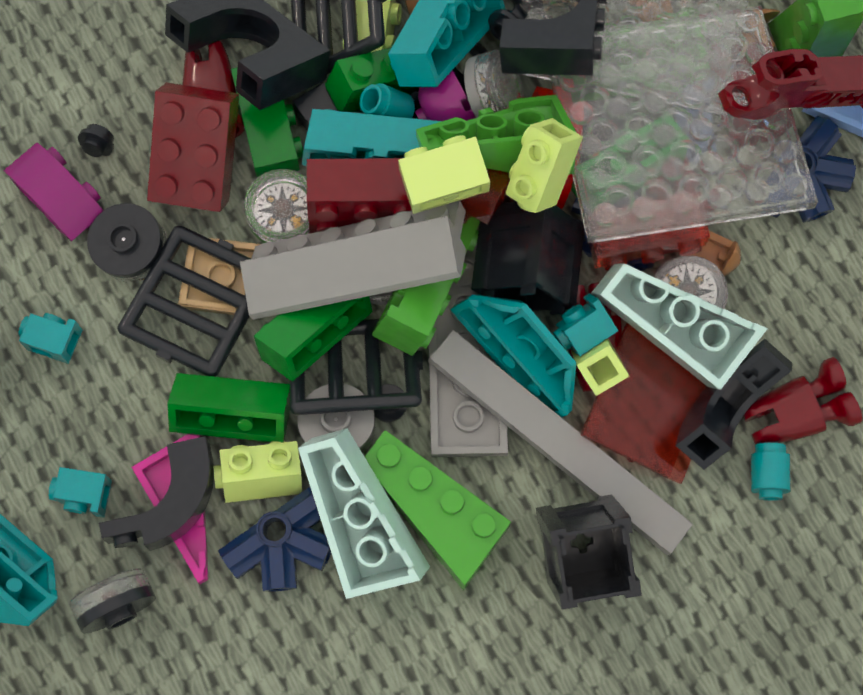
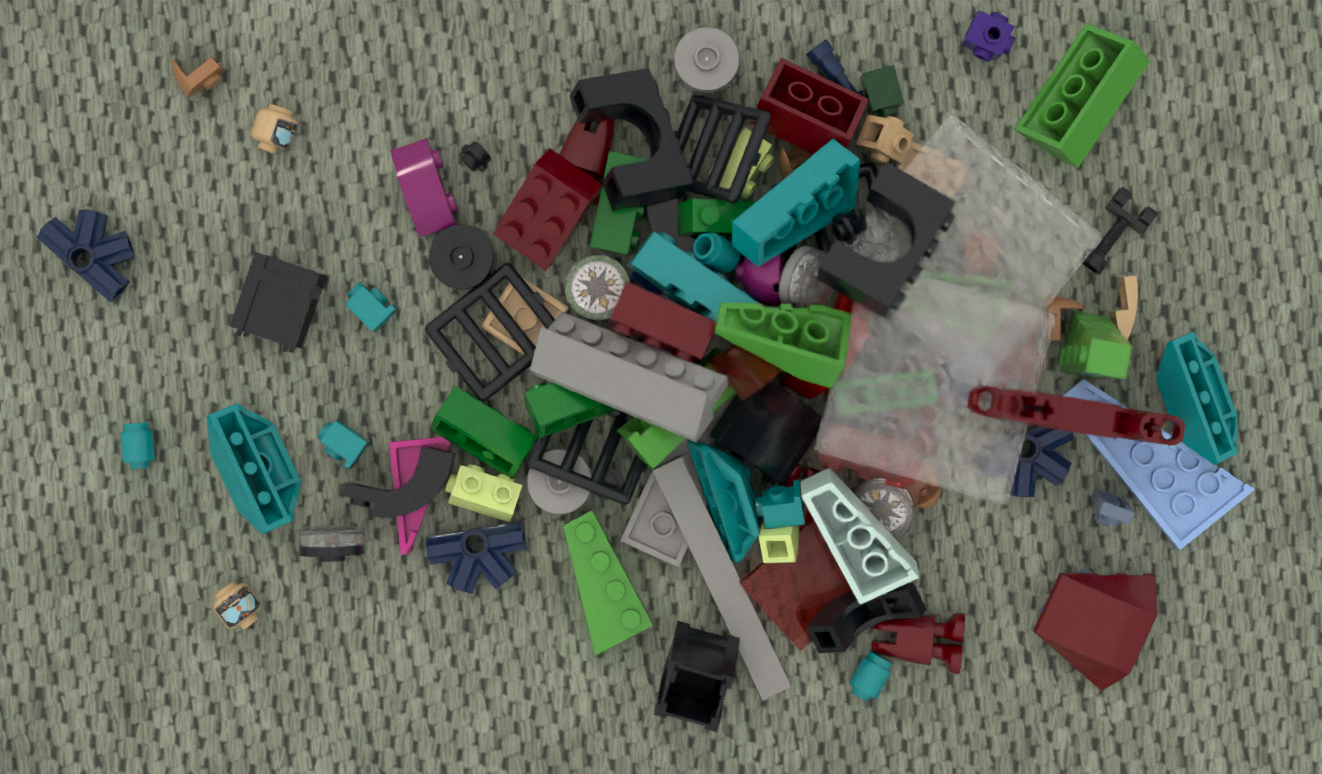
camera: 30 degrees right, 15 degrees up
light aqua wedge [298,428,430,599] -> none
yellowish green brick [398,135,490,214] -> none
yellowish green brick [505,118,583,213] -> none

